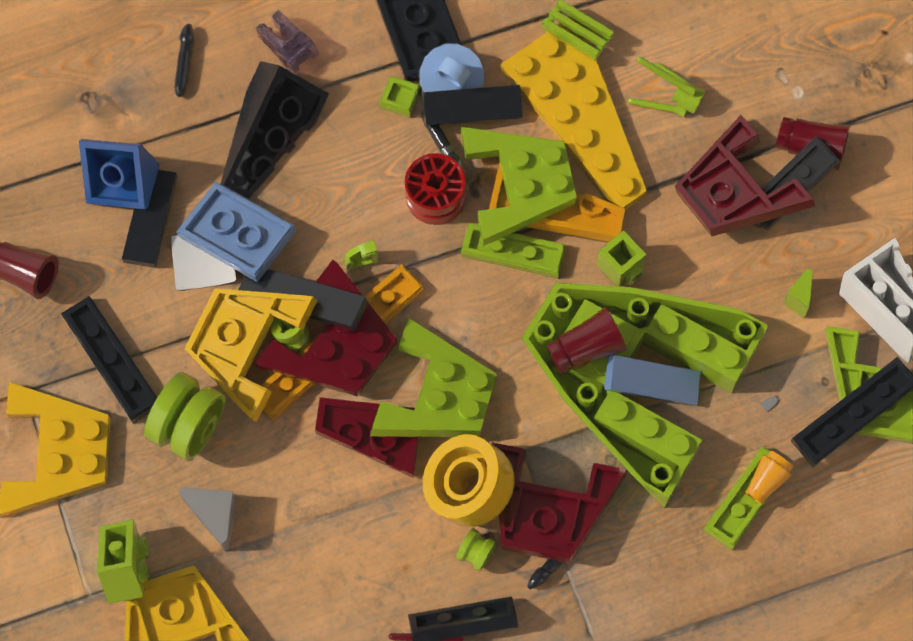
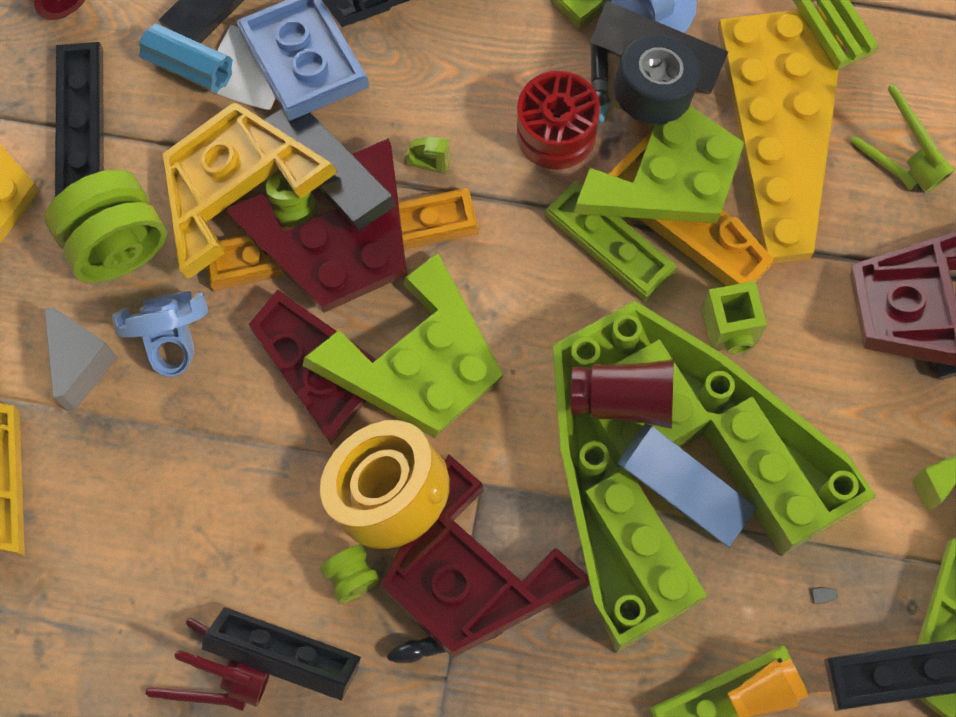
camera: 30 degrees right, 0 degrees up
none -> light blue tile [112,291,208,377]
none -> dark azure axle [139,23,233,93]
none -> black wheel [613,35,701,124]

